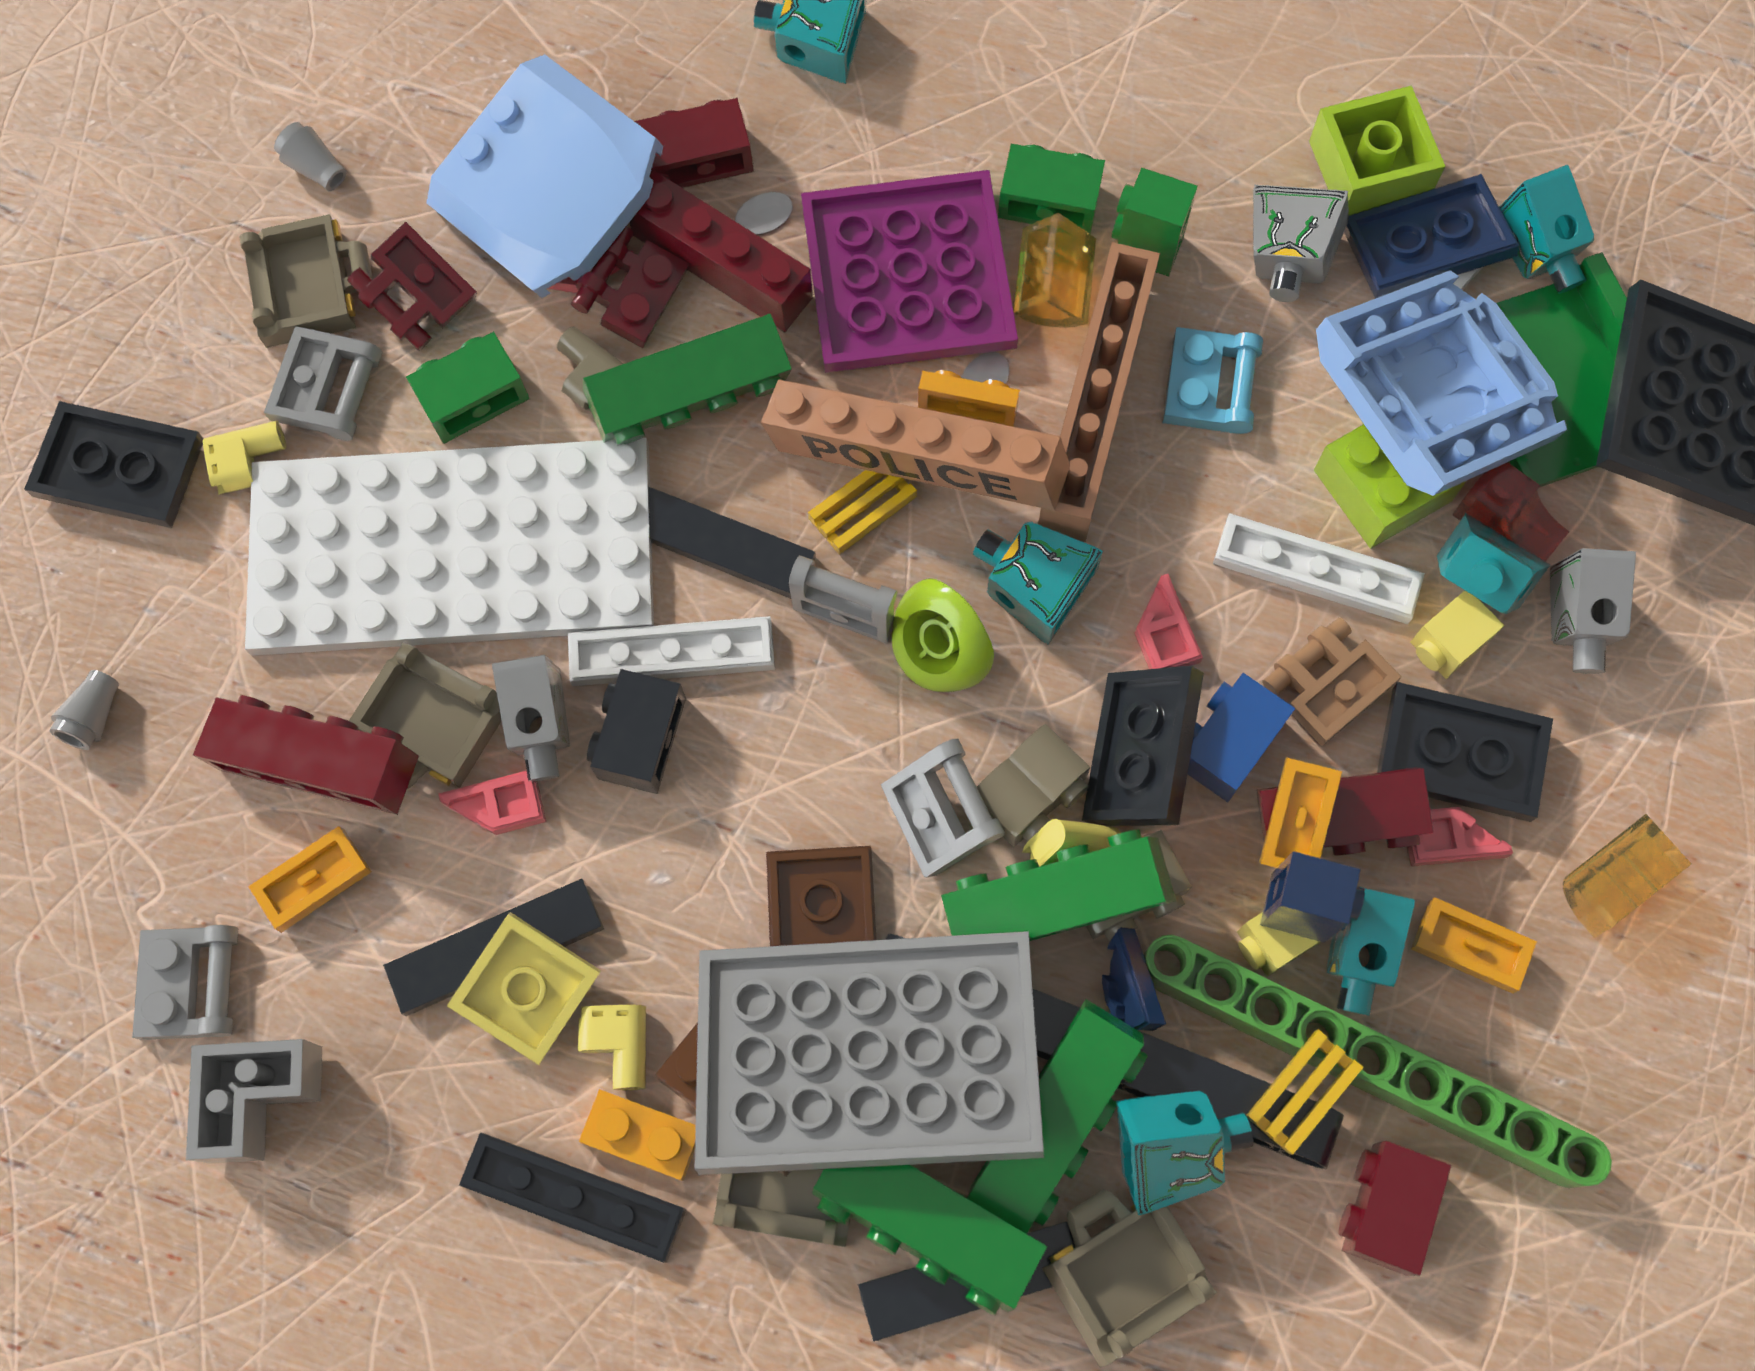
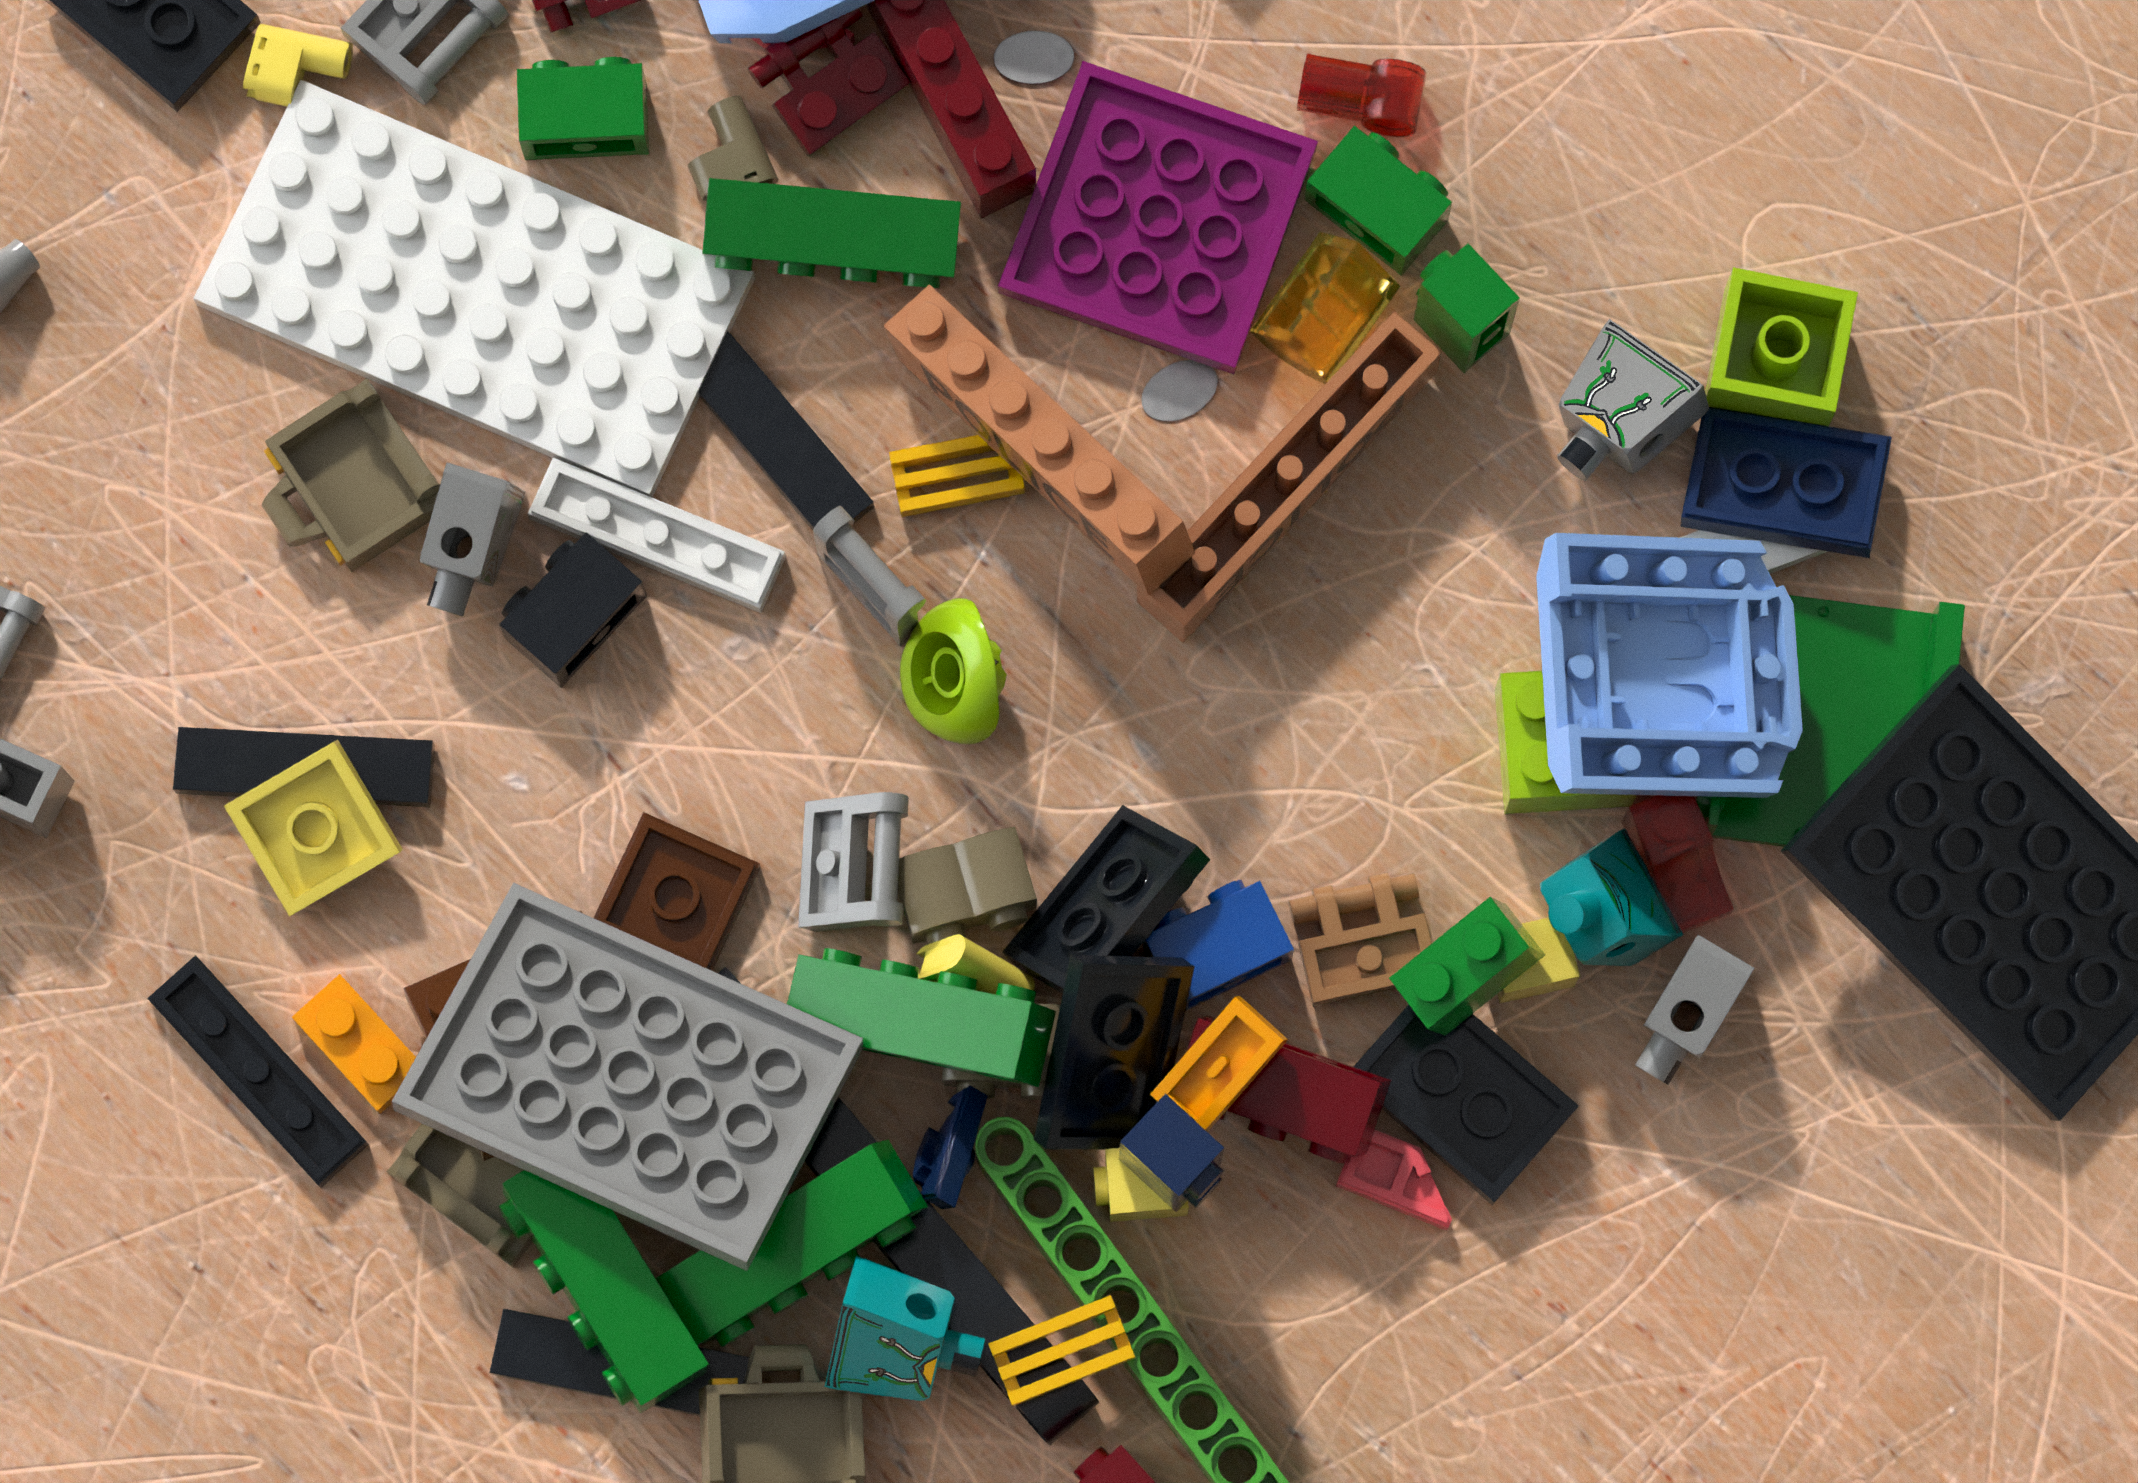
camera: 25 degrees right, 5 degrees up
dark red brick [193,695,419,815] -> none
light orange plate [248,826,372,933] -> none
coral tile [438,771,546,835] -> none
light yellow piece [578,1005,646,1091] -> none
light orange plate [918,370,1020,427] -> none
teal torso [973,522,1103,645] -> none
coral tile [1135,574,1203,669] -> none
medium azure plate [1162,327,1263,434] -> none
white tile [1213,513,1425,624] -> none
teal torso [1327,887,1415,1016] -> none
light orange plate [1411,897,1537,994] -> none
teal torso [1499,164,1594,294] -> none
clear yellow brick [1563,814,1692,938] -> none
none -> black plate [1034,955,1195,1150]
none -> clear red piece [1297,54,1427,137]
none -> green brick [1389,896,1545,1036]

